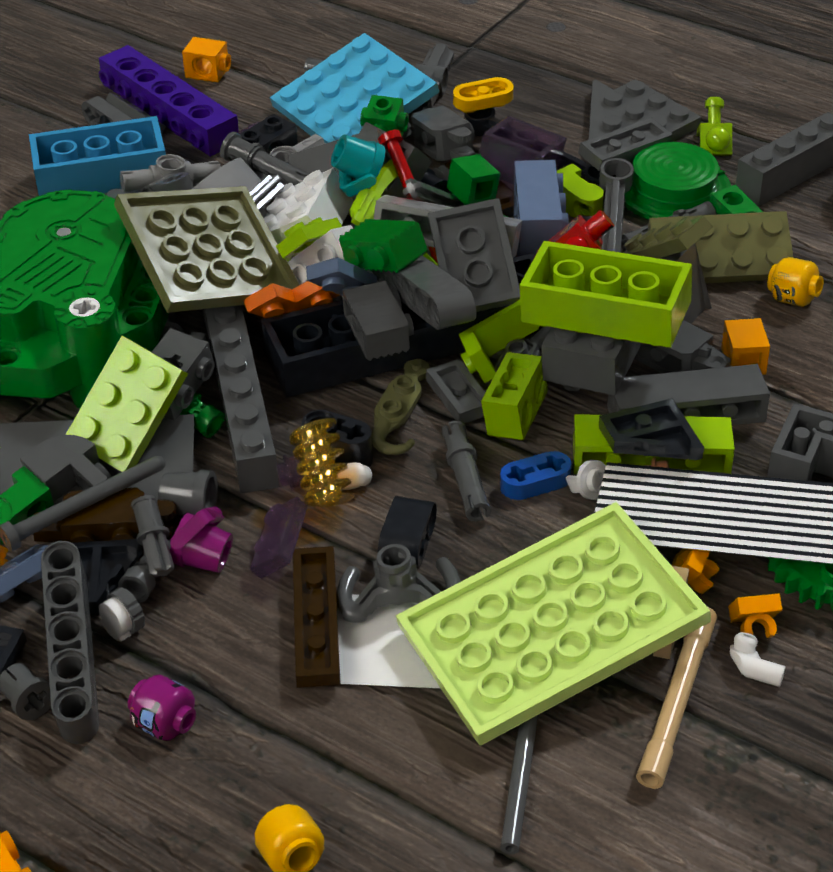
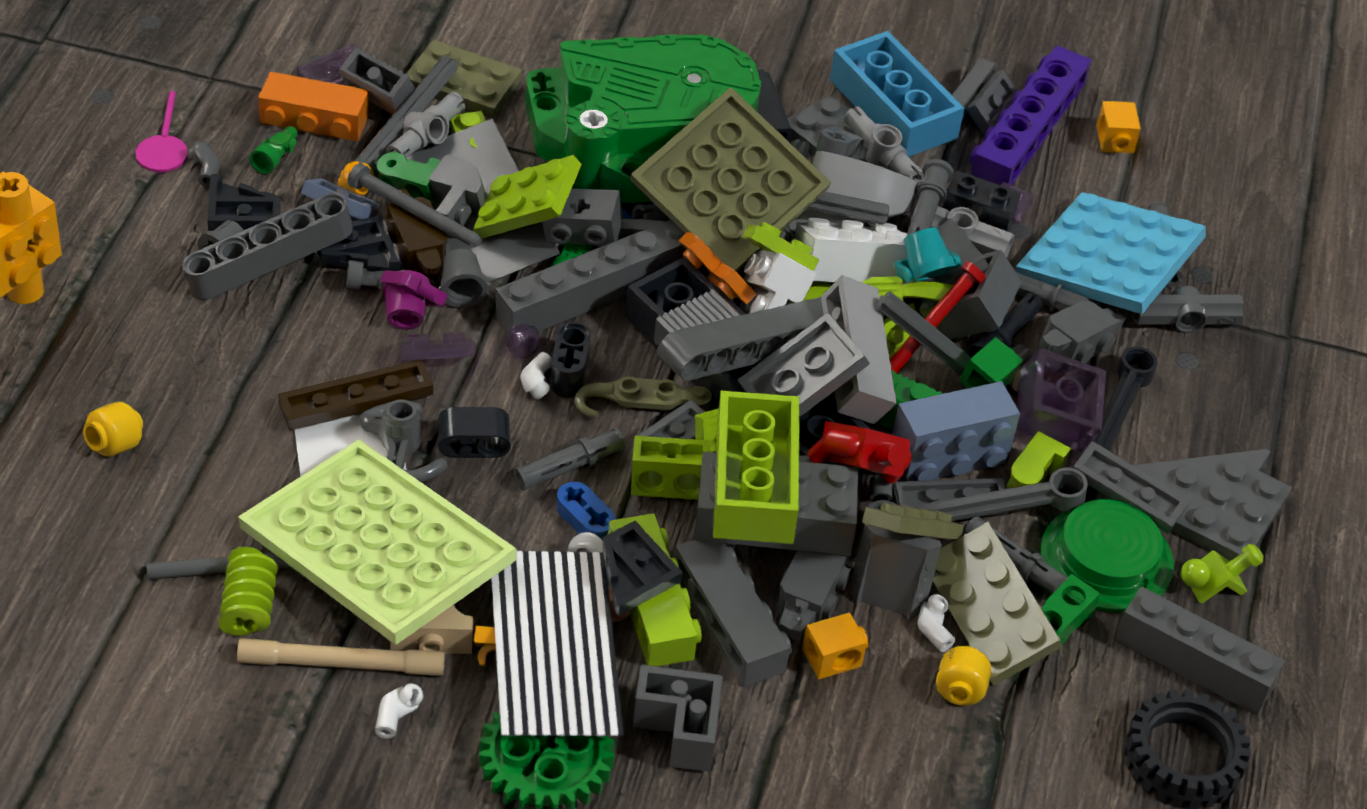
camera: 65 degrees right, 5 degrees up
piece [99,587,145,642] -> none
magenta head [128,674,196,741] -> none
dark grey axle [131,495,174,577] -> none
clear yellow piece [289,418,354,507] -> none
sand blue plate [306,257,377,298] -> none
green brick [339,219,428,273] -> none
green brick [360,95,409,136] -> none
yellow plate [453,77,514,113] -> none
light orange tile [728,593,782,638] -> none
none -> lime piece [218,547,278,636]
none -> white arm [917,594,955,652]

